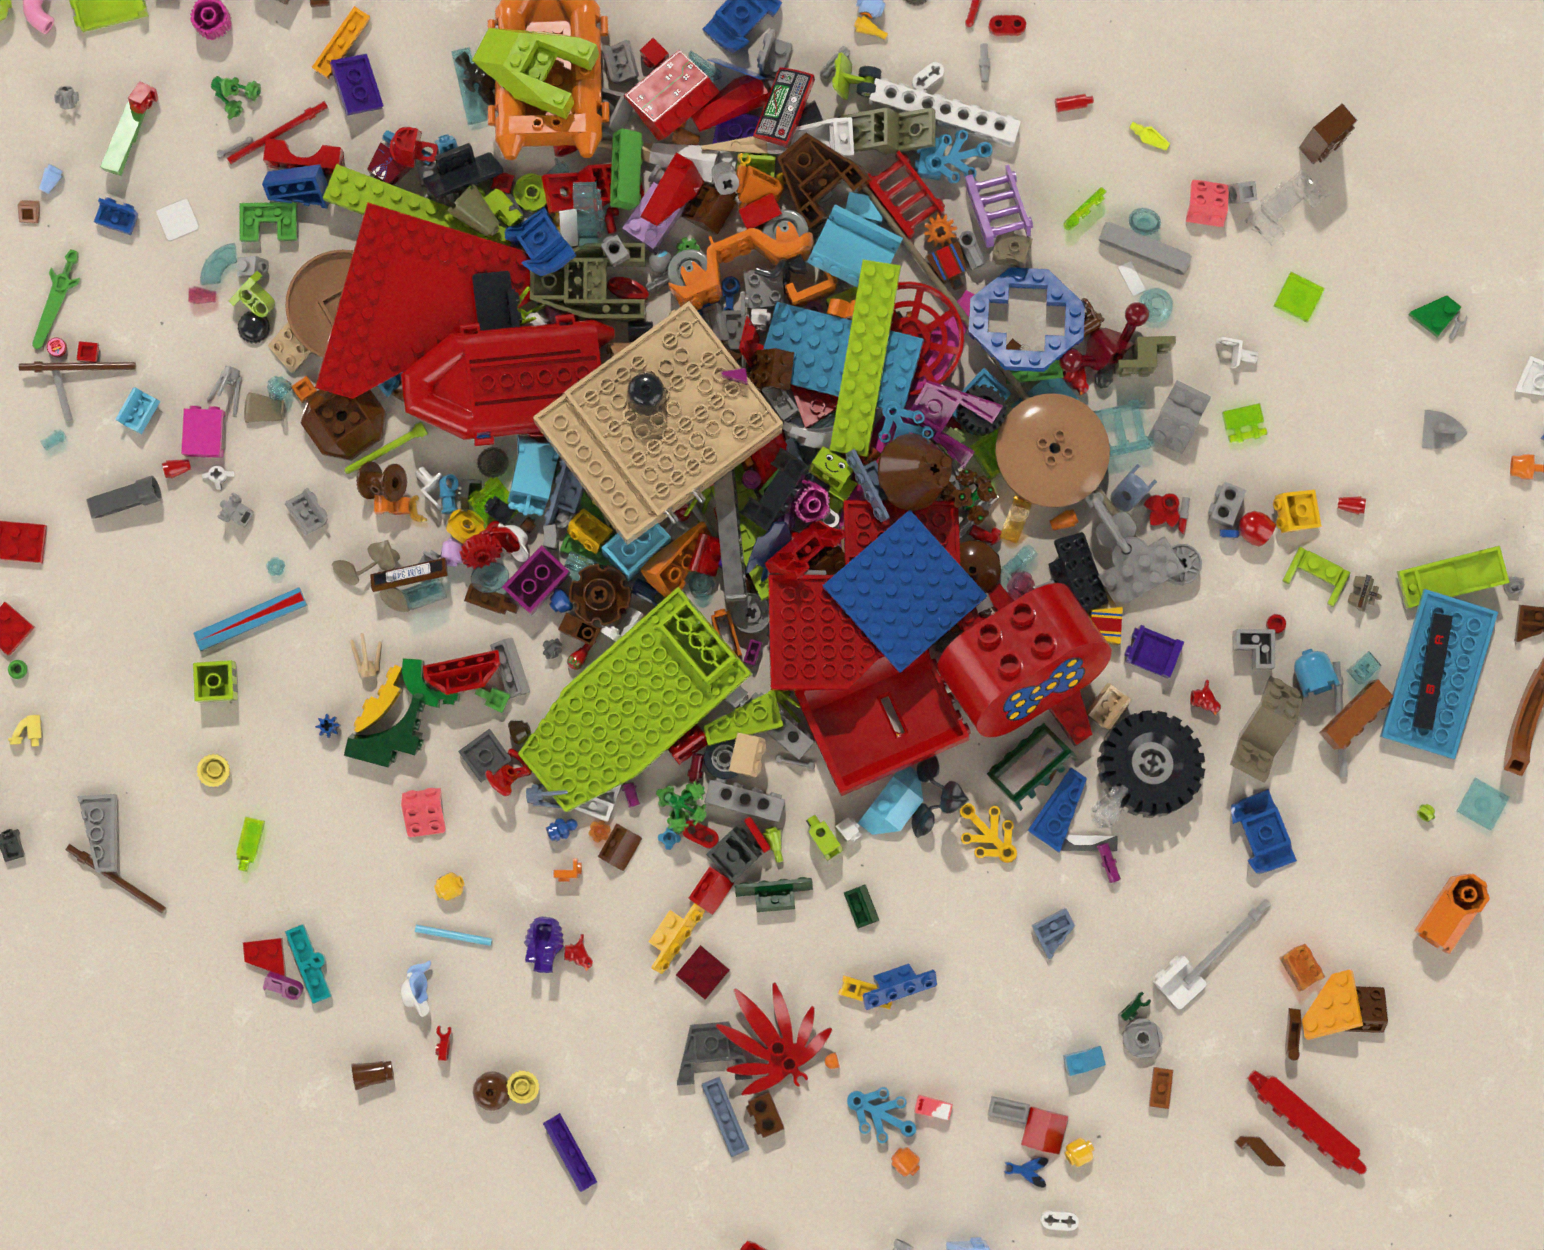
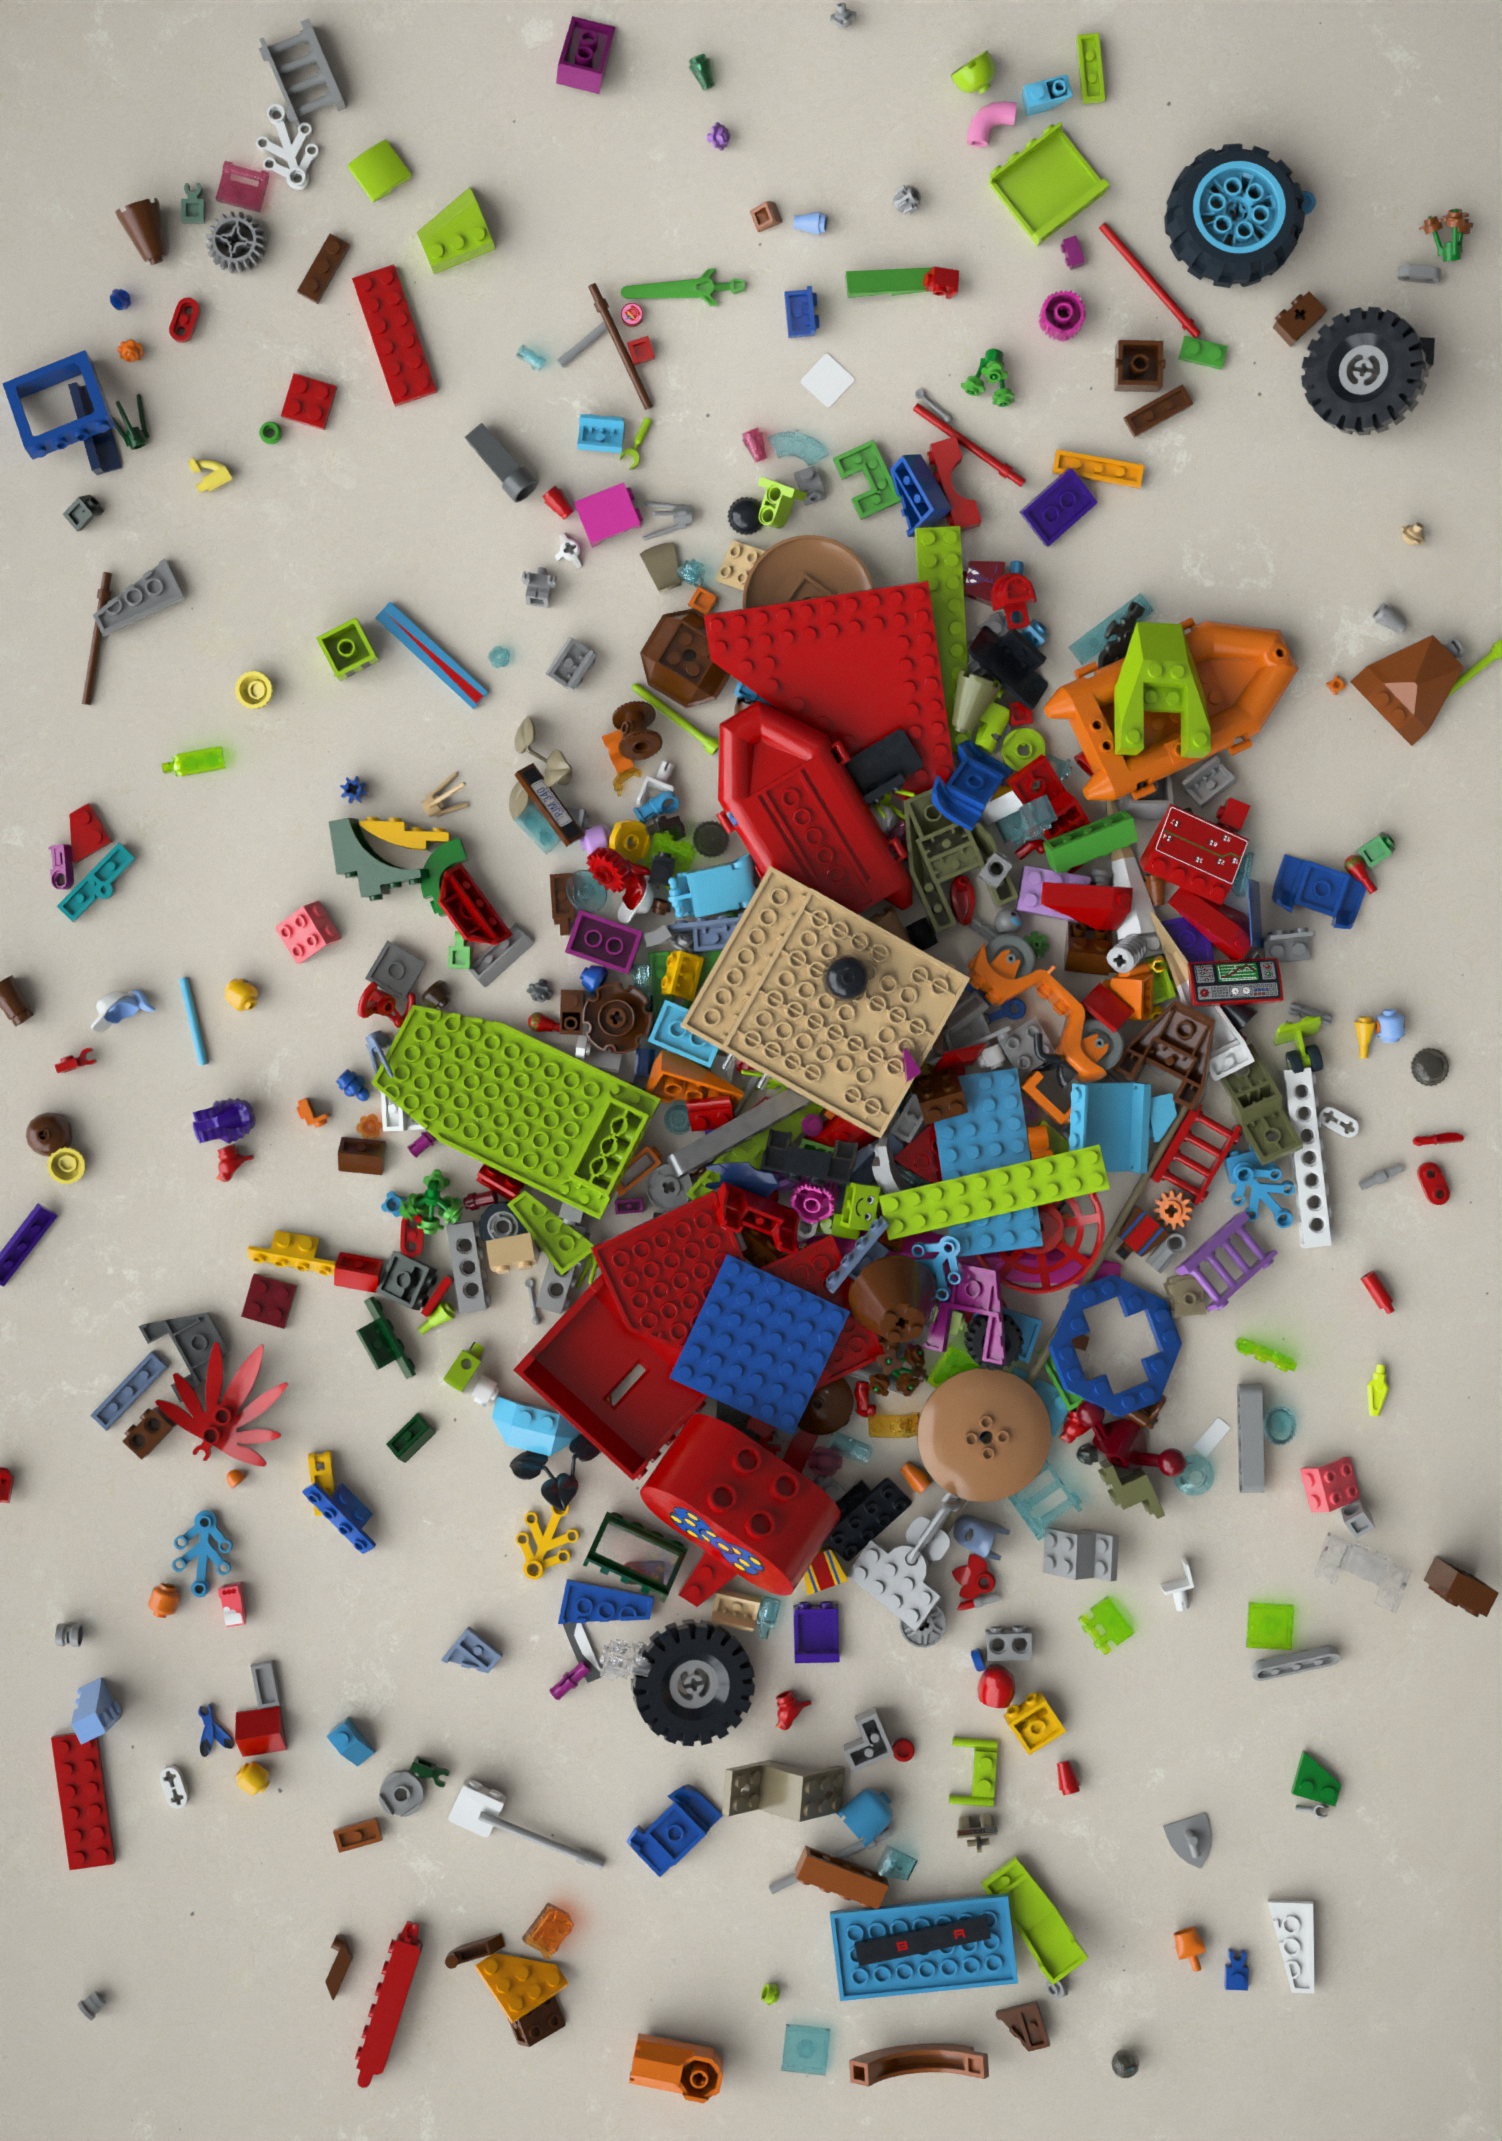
camera: 65 degrees right, 5 degrees up
none -> lime piece [620,417,652,470]
none -> clear light blue hinge [756,1596,781,1640]
none -> light grey plate [1251,1645,1340,1681]

